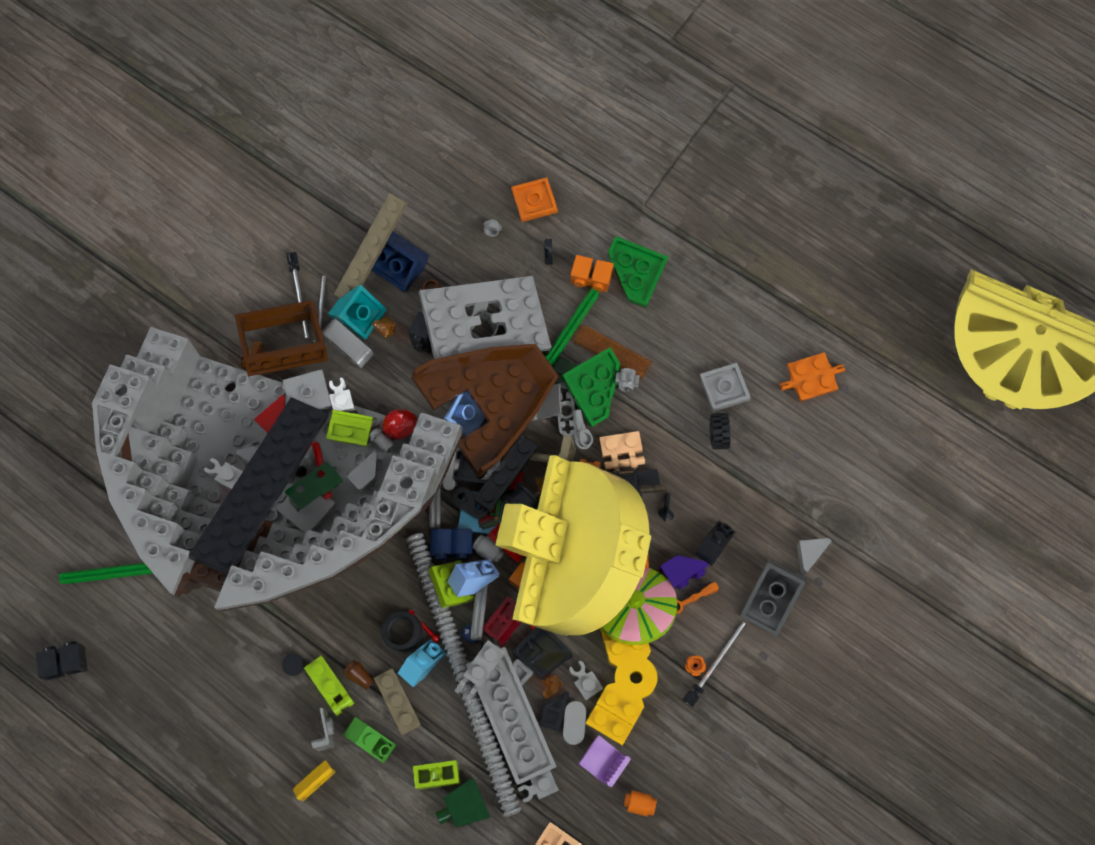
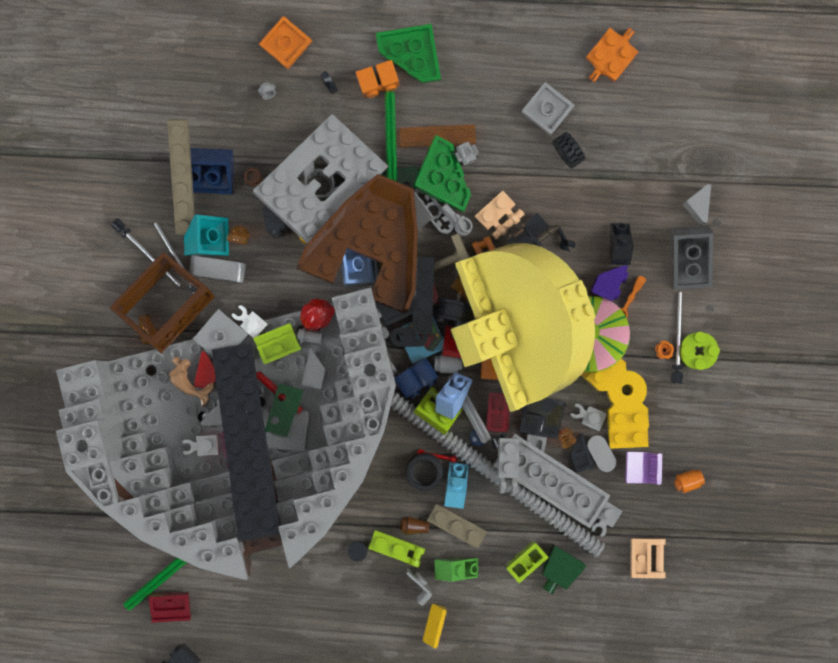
camera: 35 degrees left, 15 degrees up
none -> dark red plate [149,591,191,623]
none -> medium nougat animal [169,356,216,407]
none -> lime plate [680,332,720,370]

